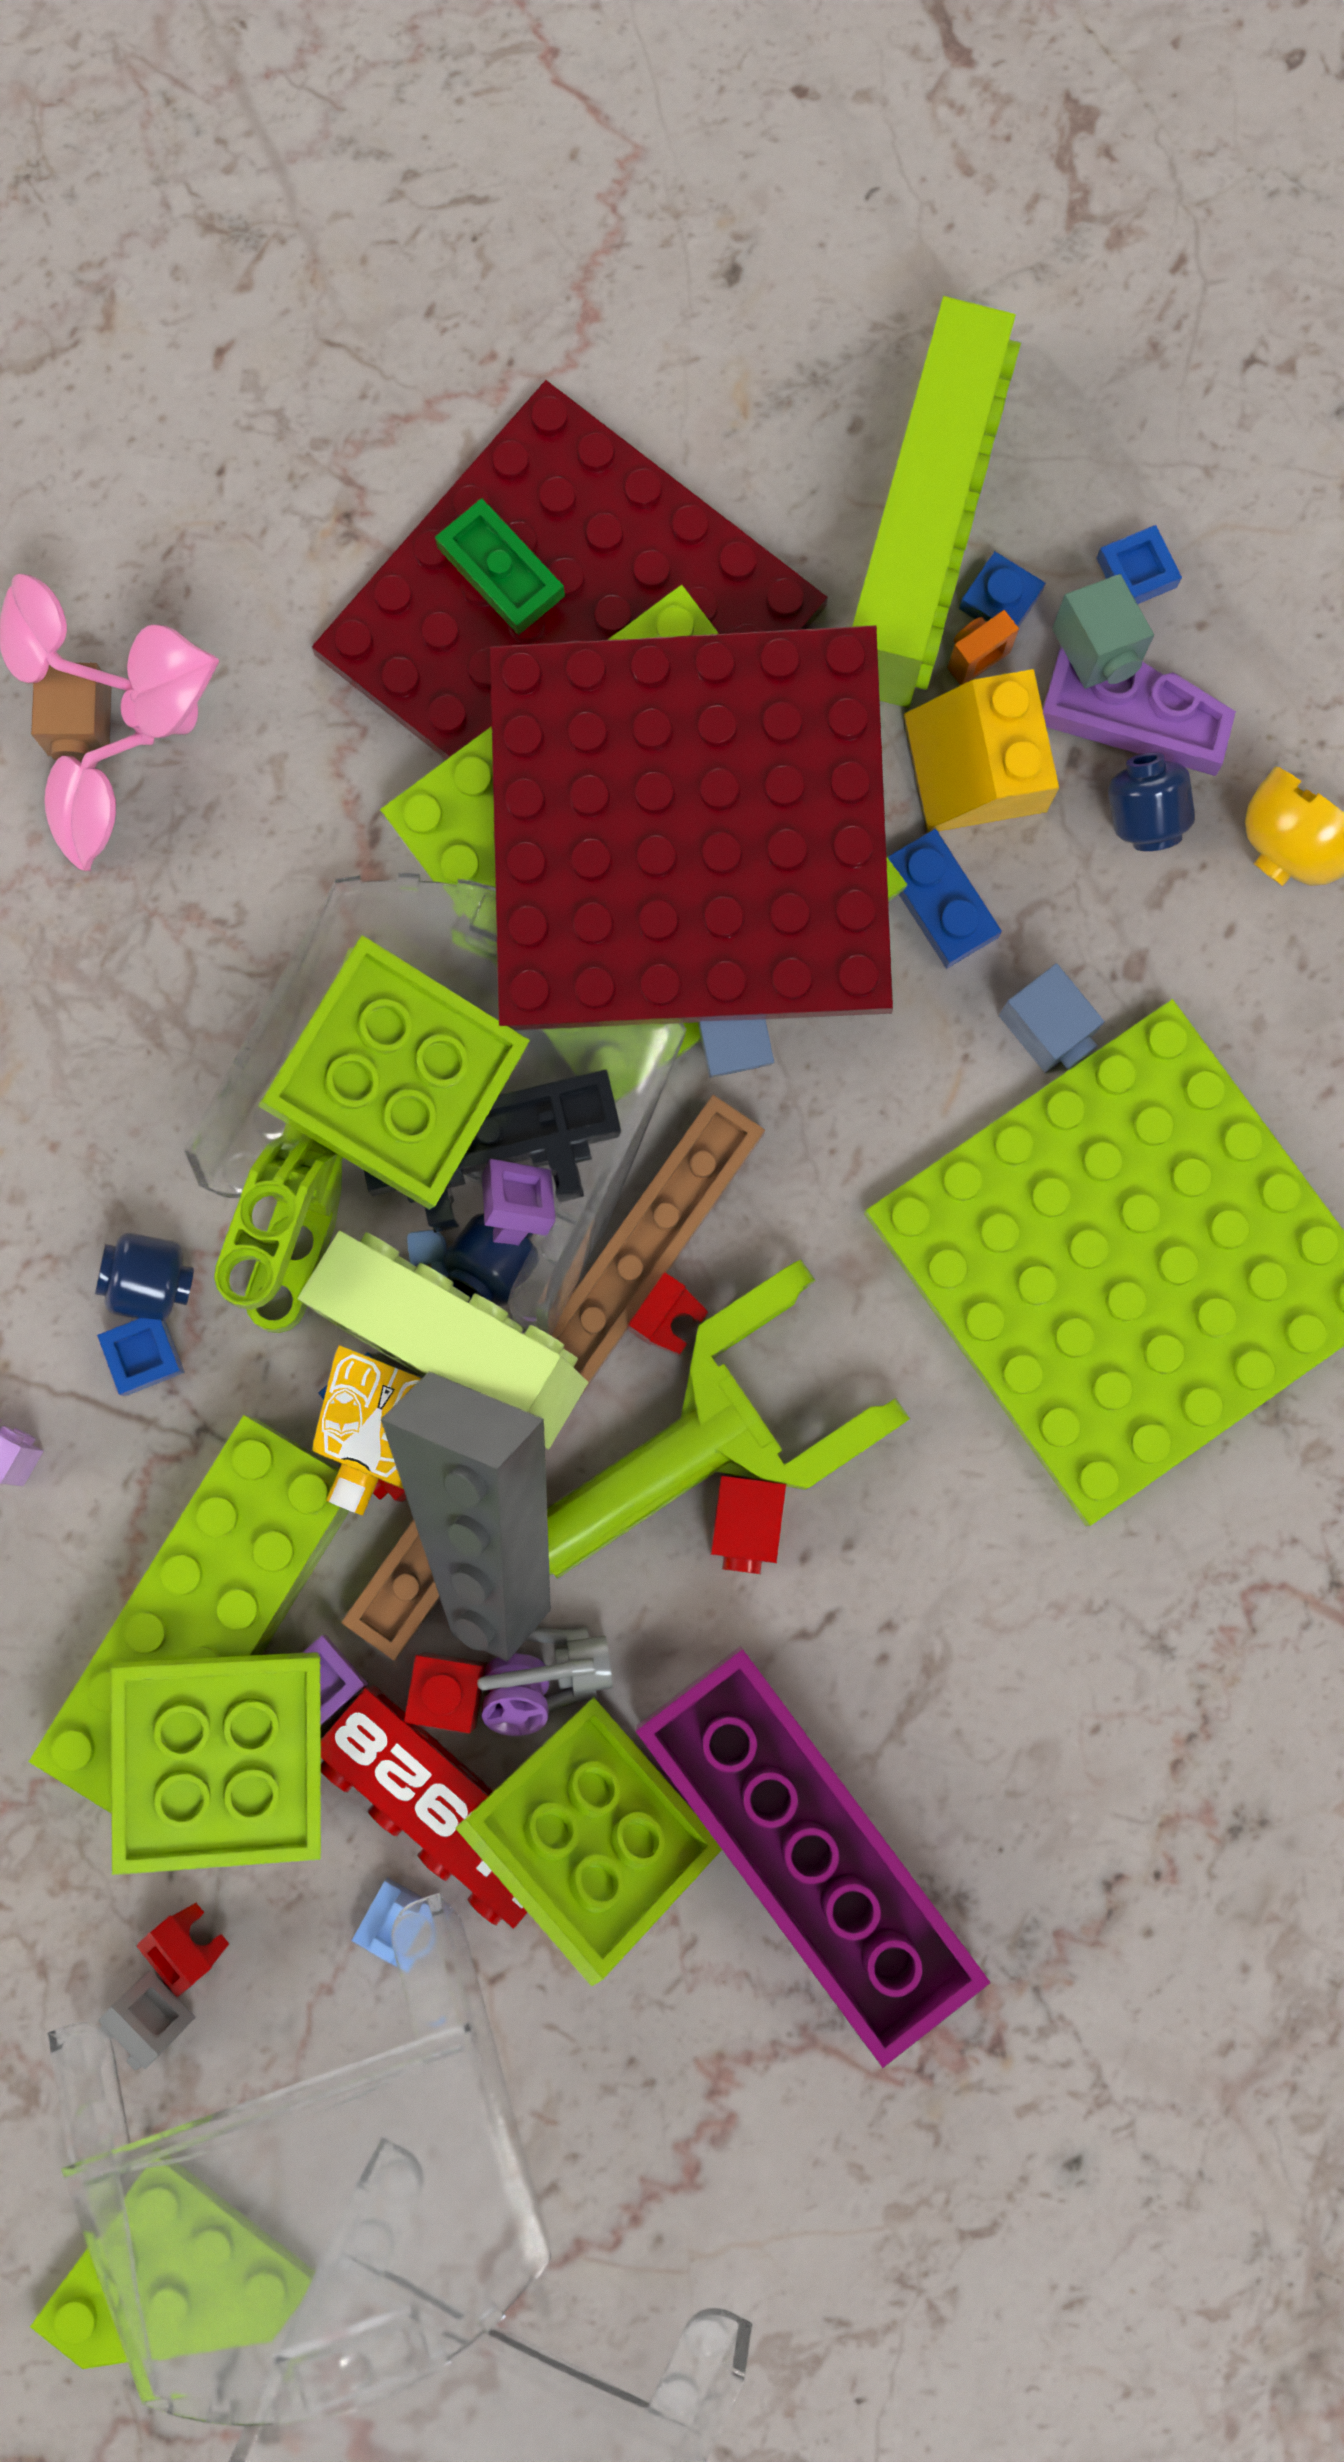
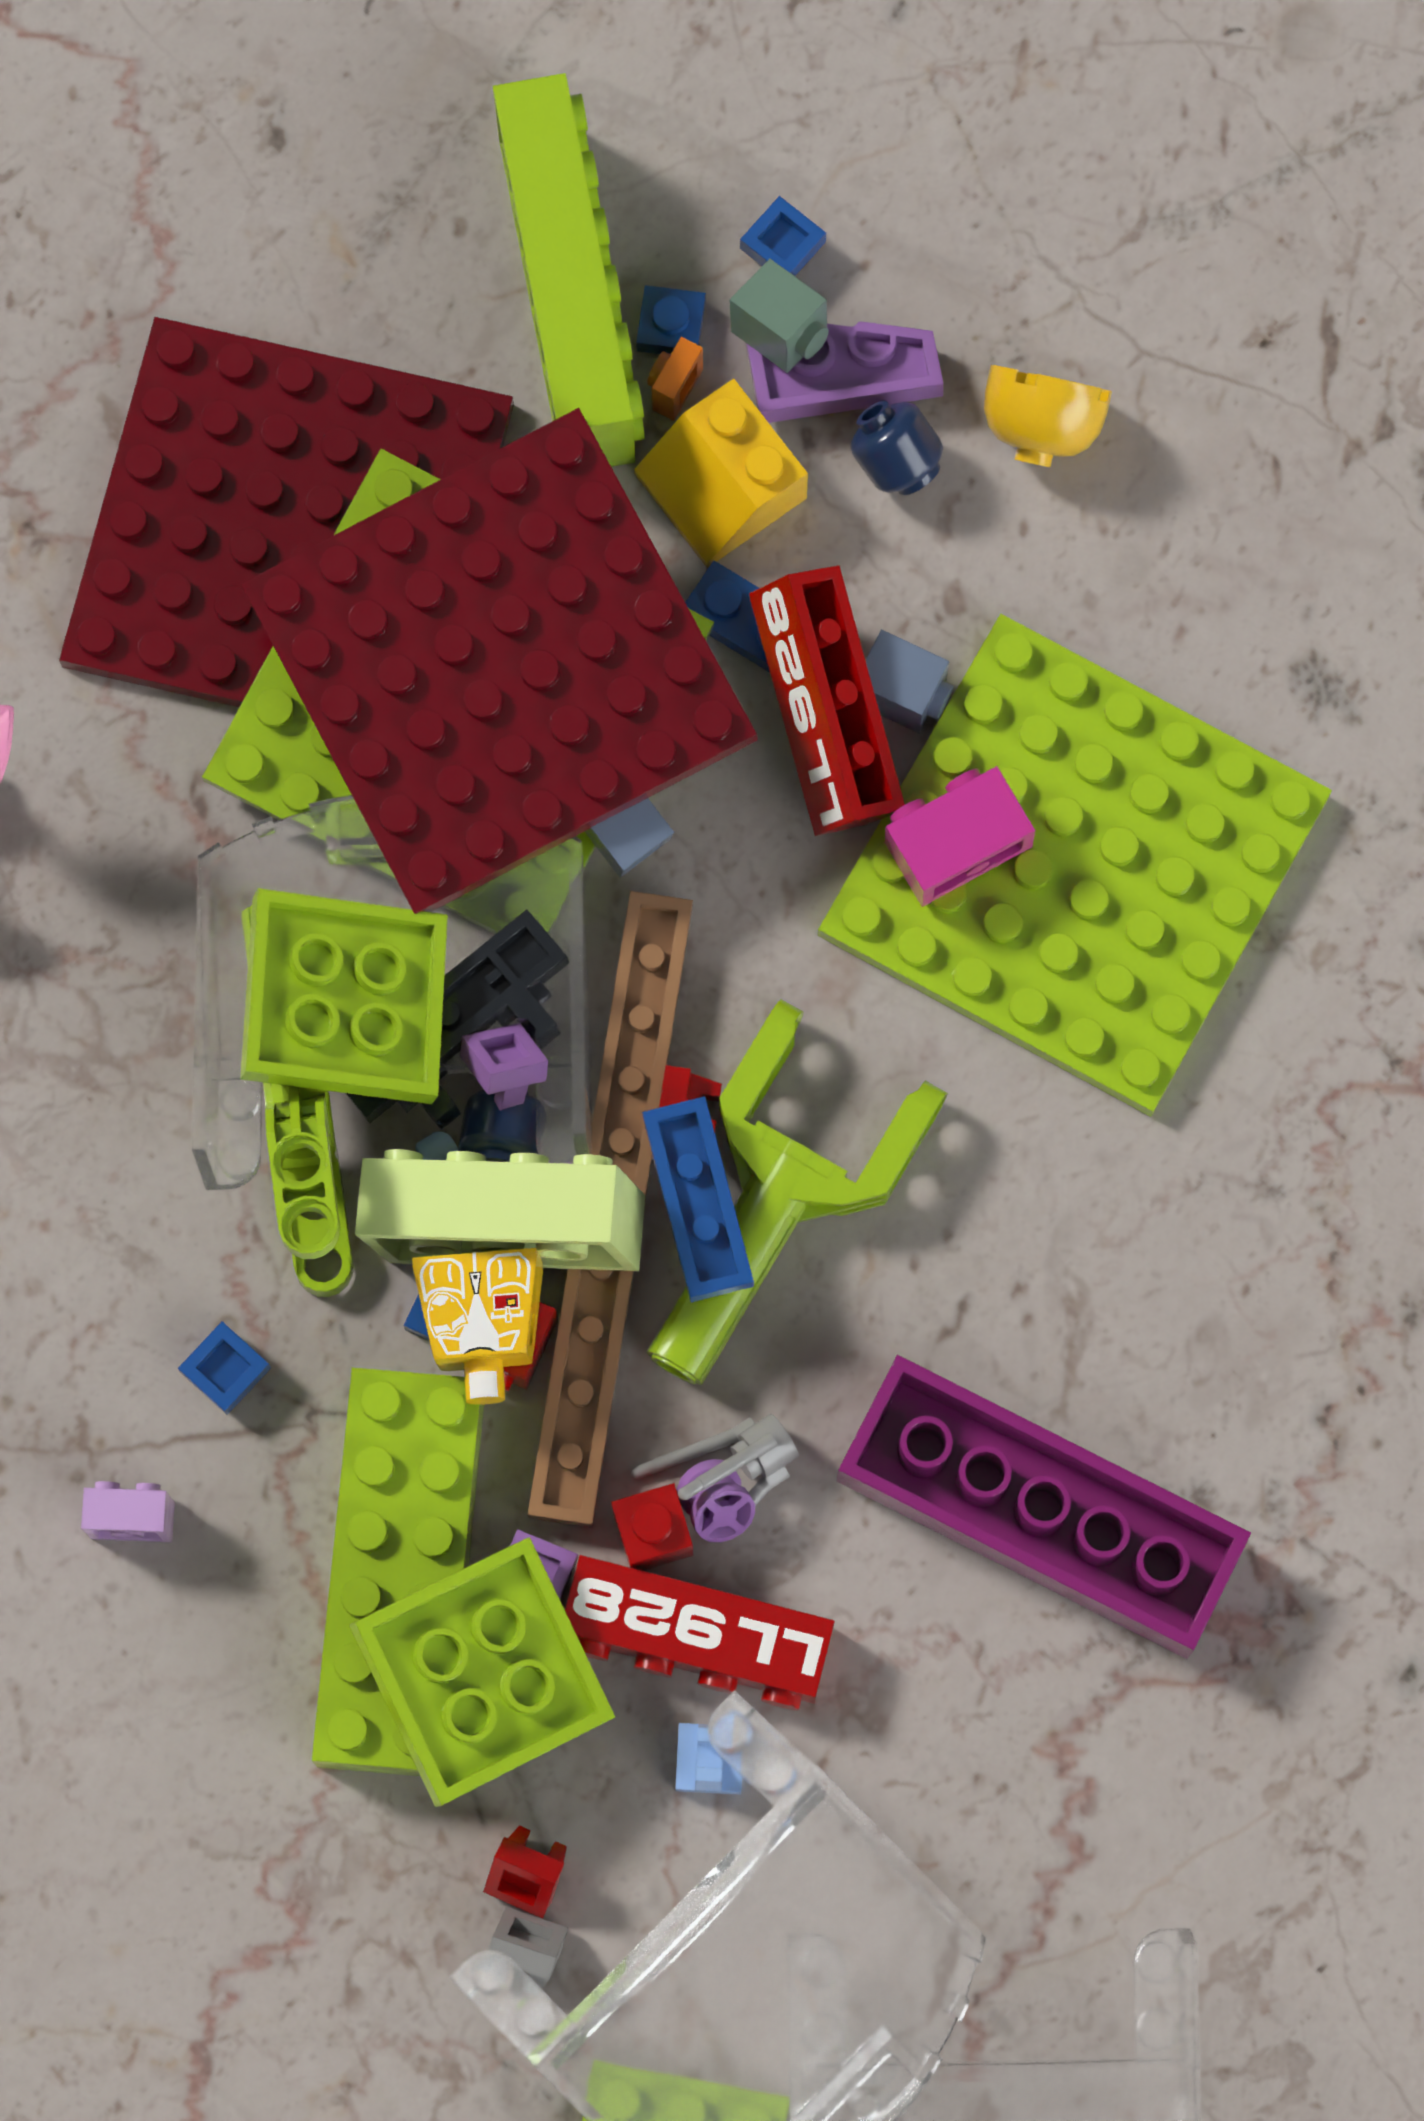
camera: 25 degrees left, 5 degrees down
dark blue head [95,1233,194,1321] -> none
dark grey wedge [381,1372,551,1662] -> none
green plate [435,498,565,636] -> none
lime plate [455,1697,722,1987] -> none
red brick [710,1476,786,1575] -> none
none -> blue plate [642,1096,754,1302]
none -> red brick [749,565,905,836]
none -> dark pink brick [885,766,1035,907]

